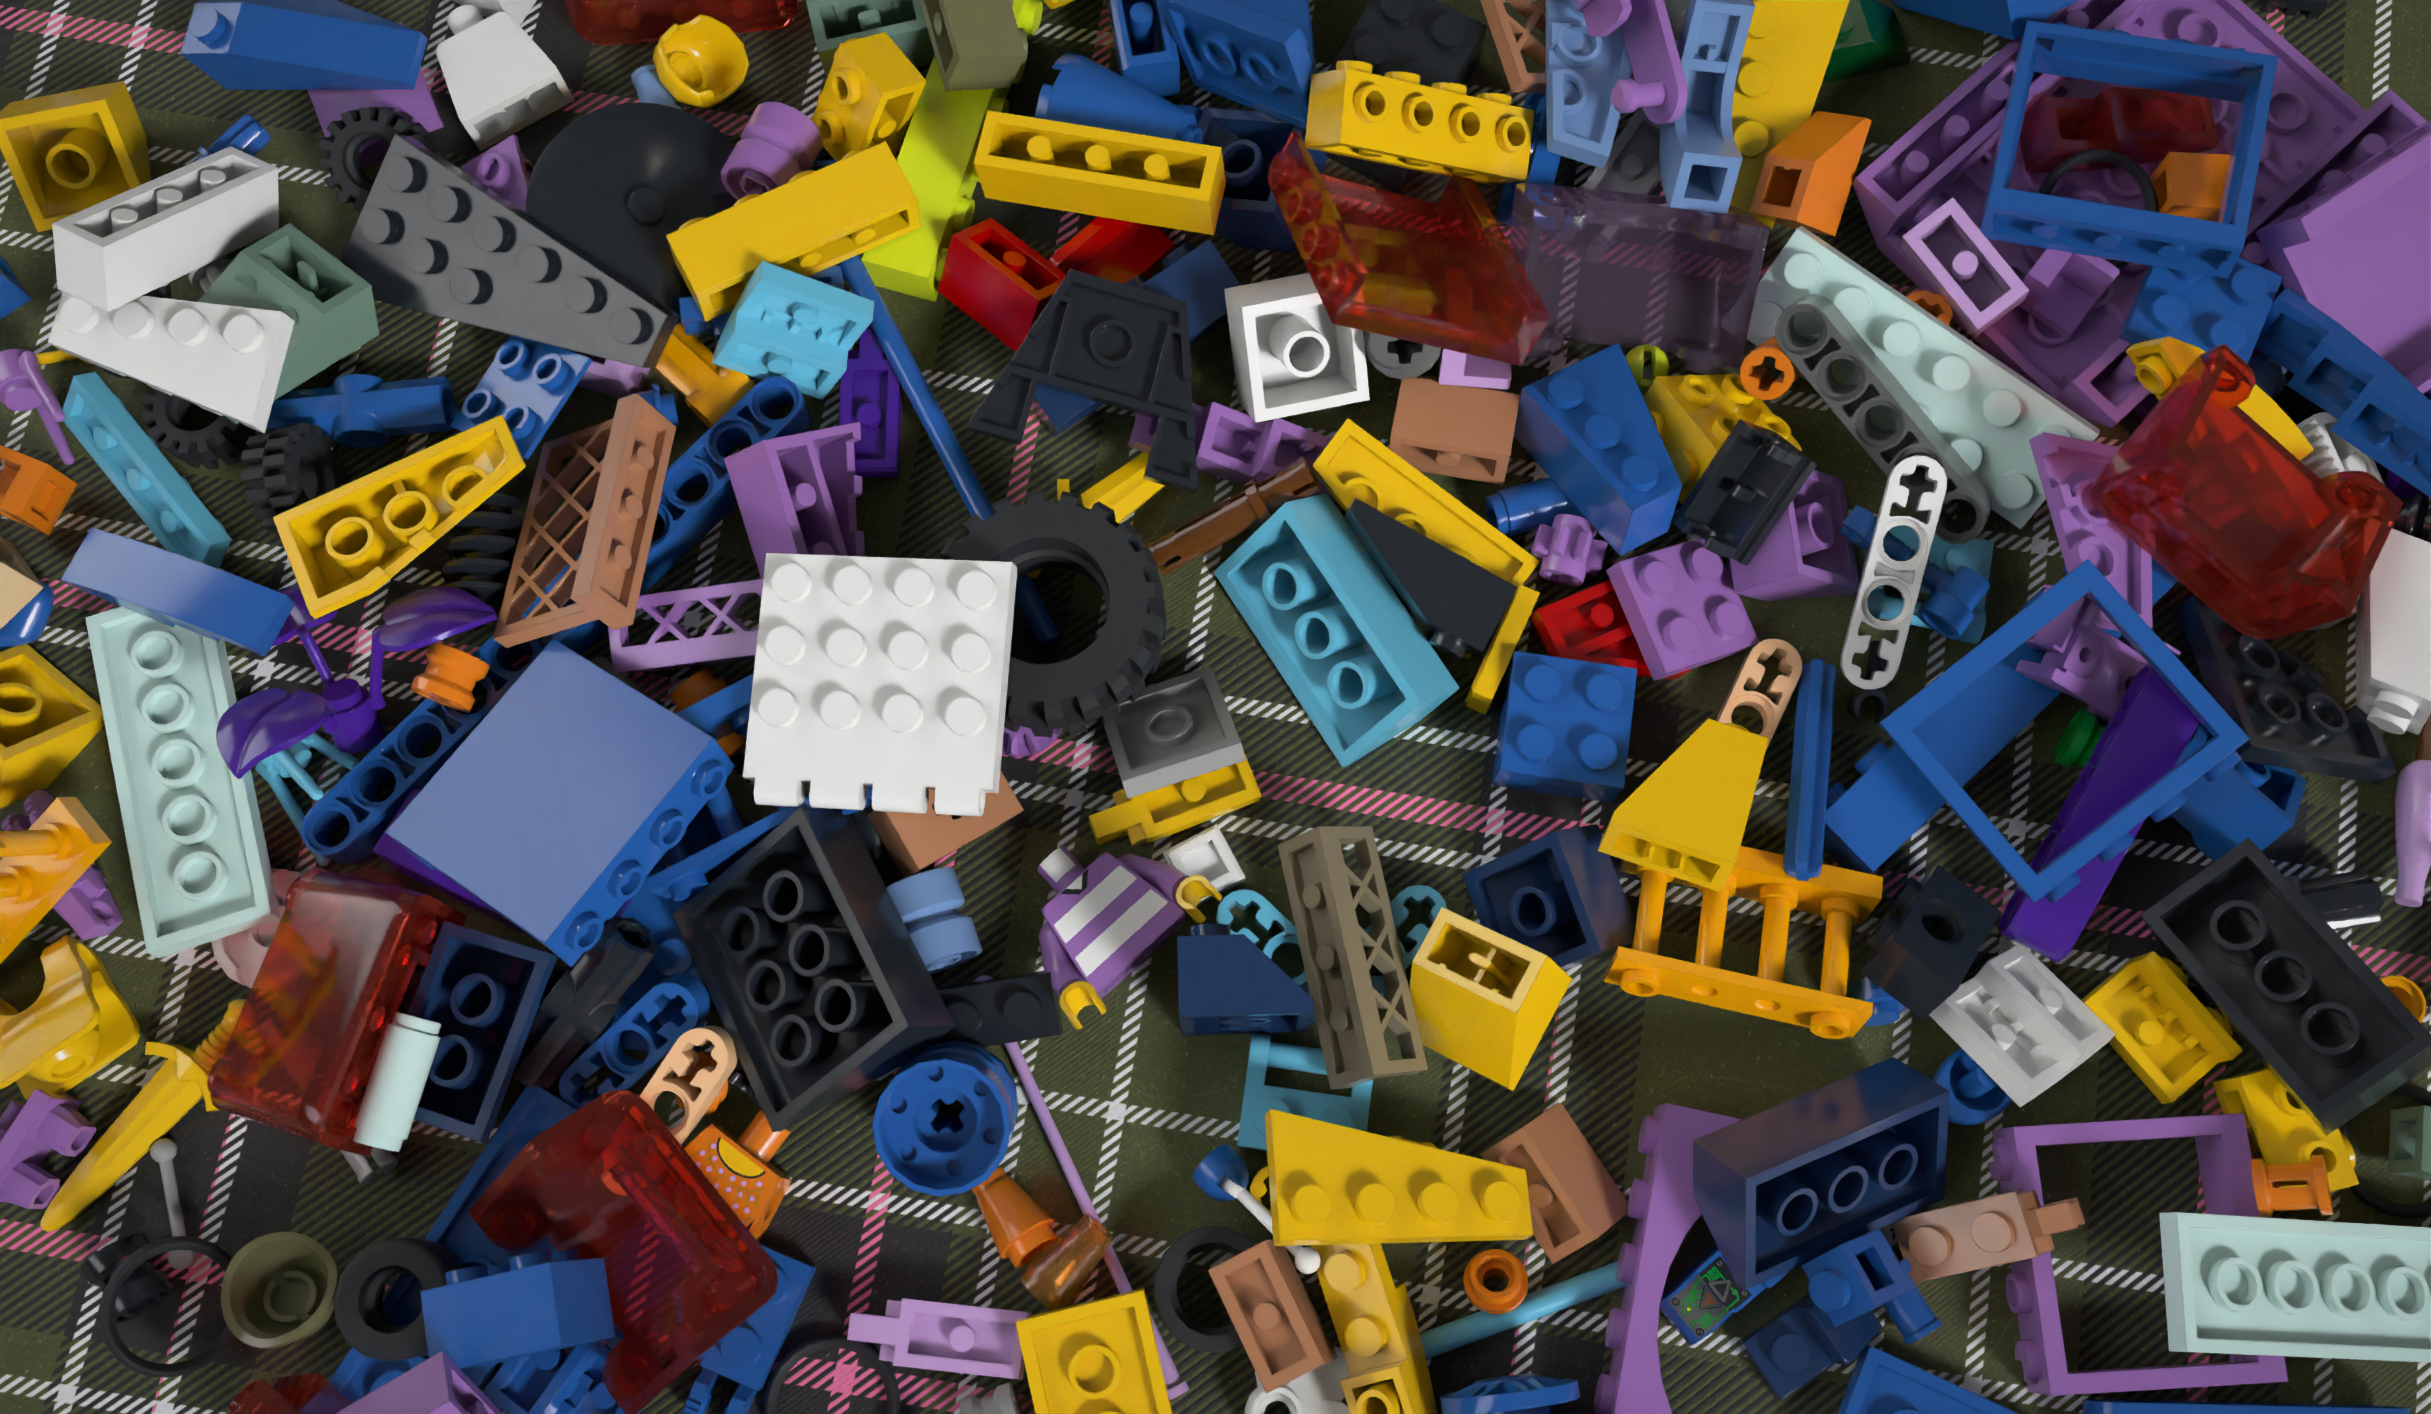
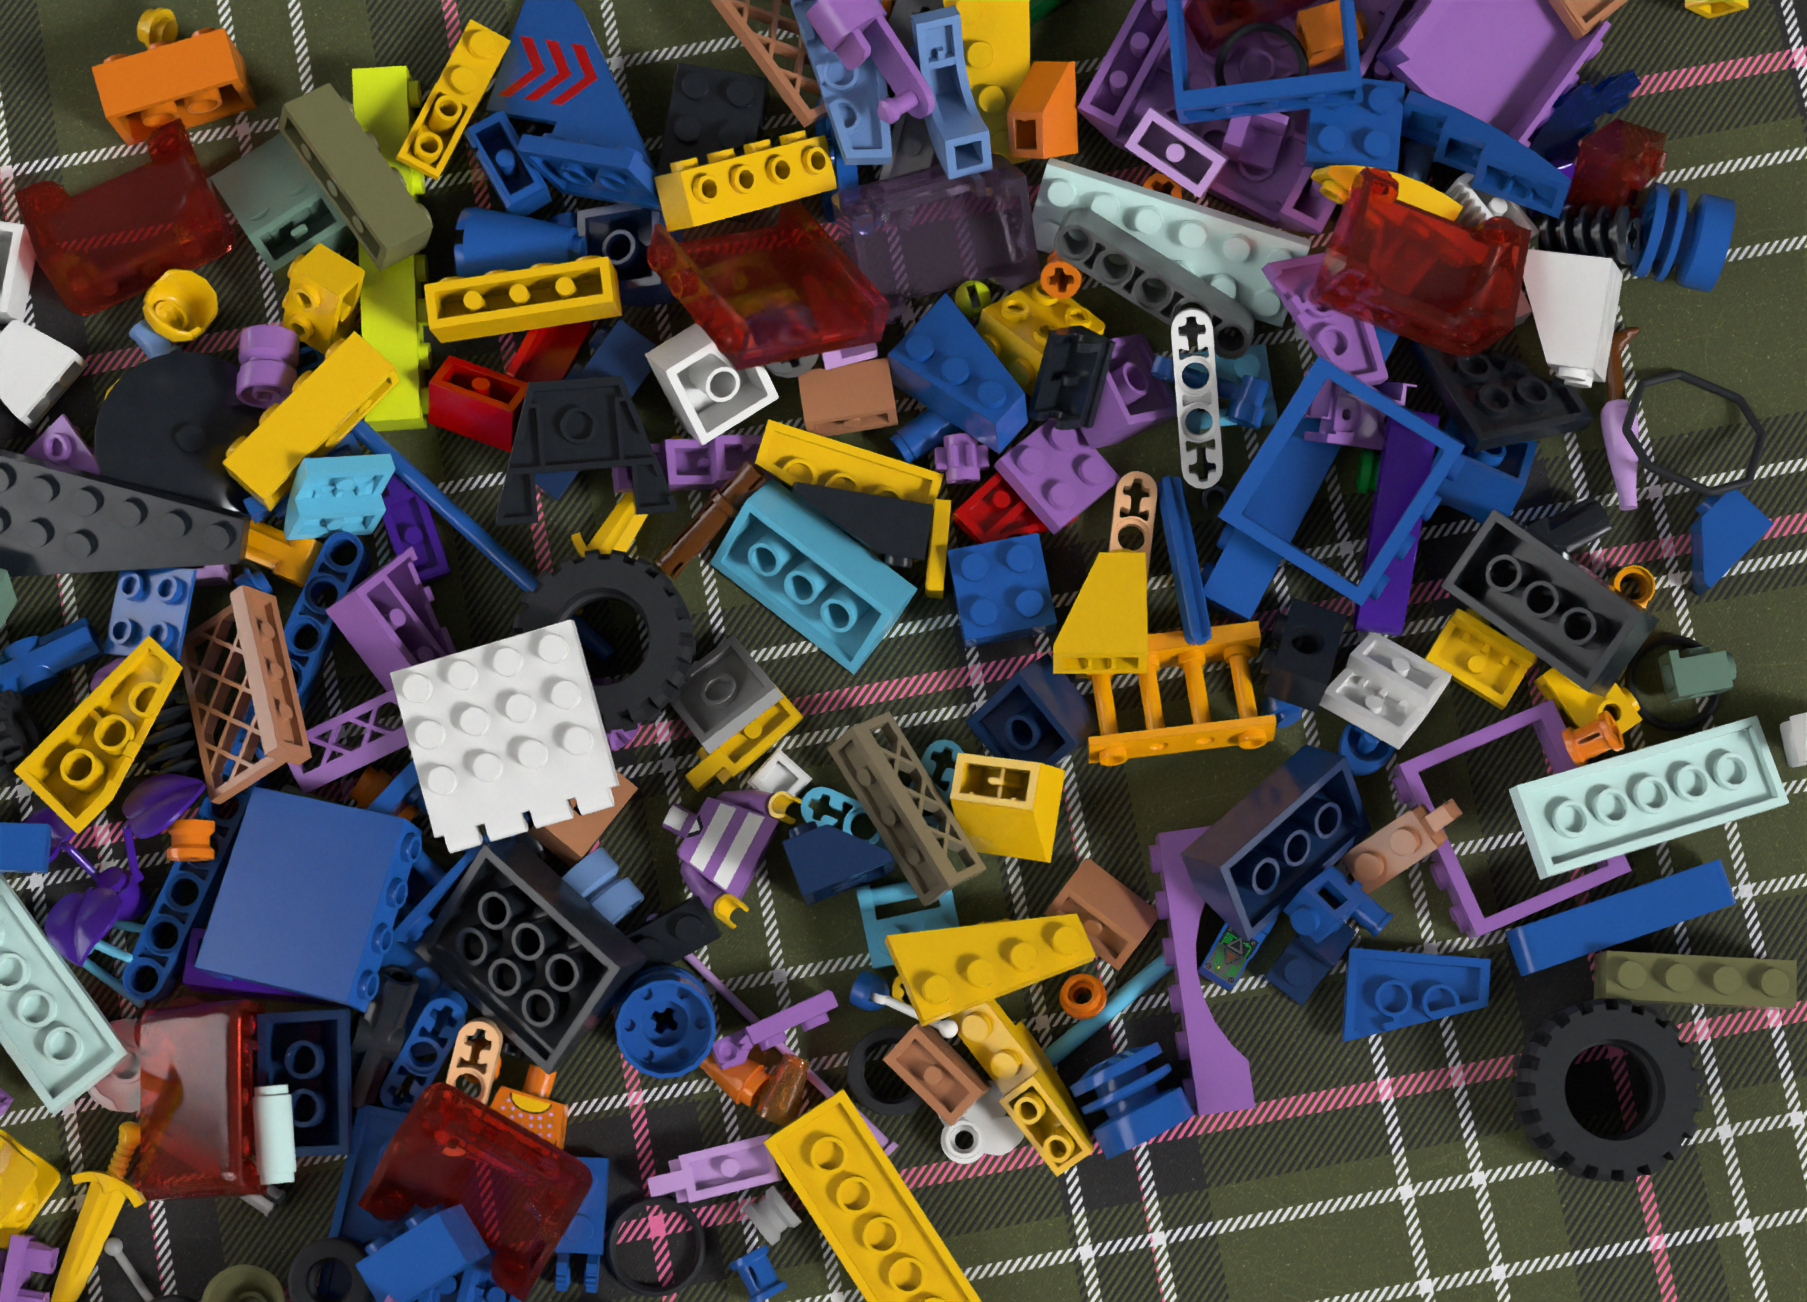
camera: 20 degrees left, 5 degrees up
none -> medium lavender hinge [711,990,838,1070]

